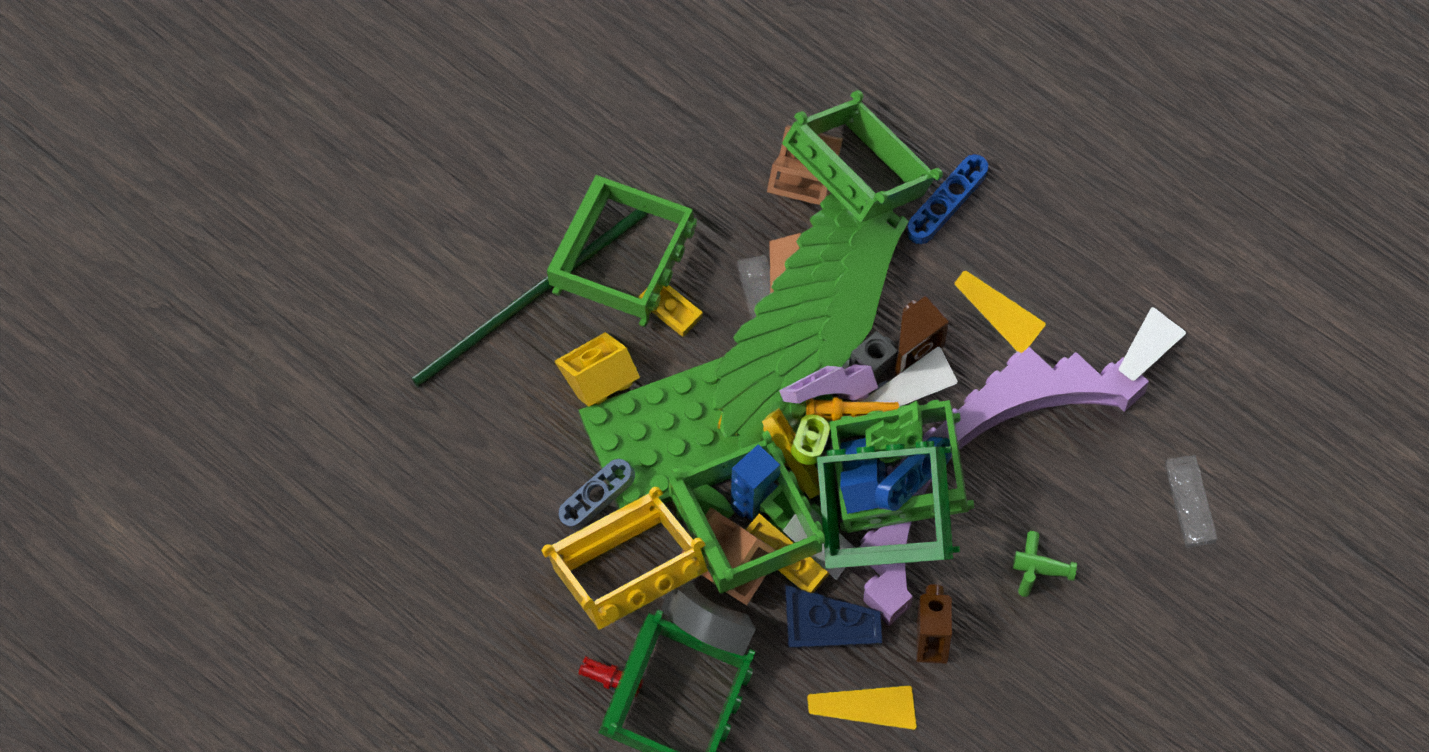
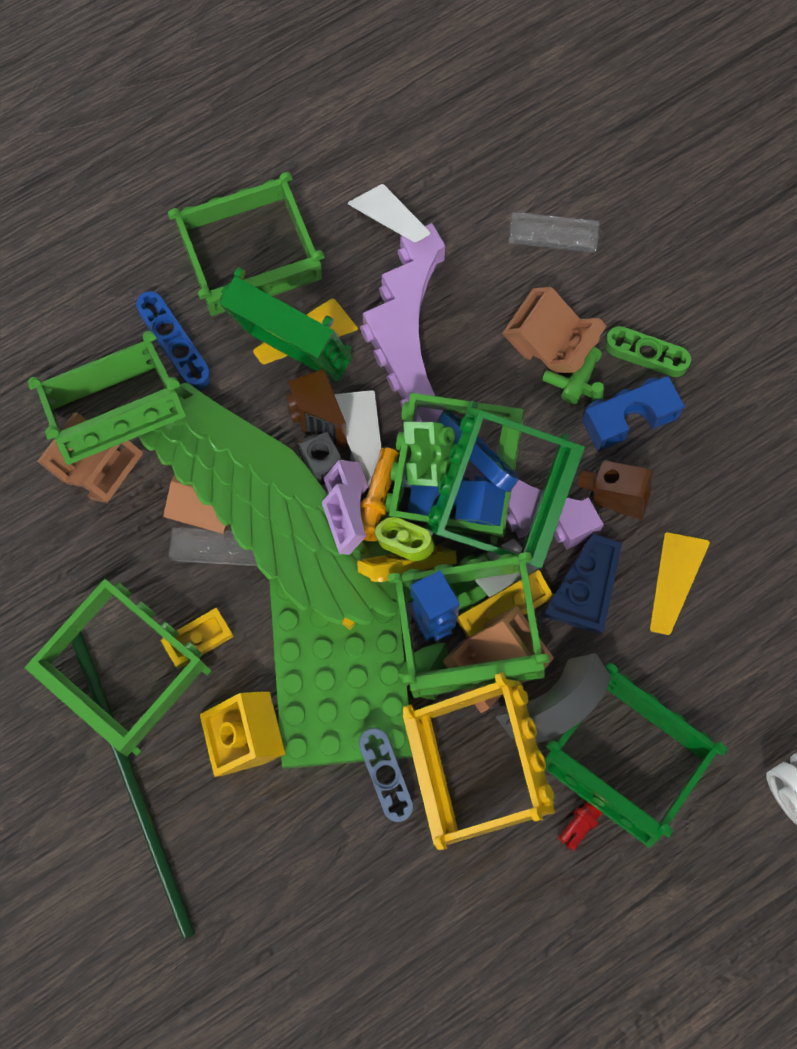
camera: 75 degrees left, 5 degrees up
none -> bright green window [168,172,325,316]
none -> green window [219,267,353,383]
none -> nougat piece [502,287,606,373]
none -> blue arch [582,376,685,452]
none -> bright green beam [605,326,691,377]

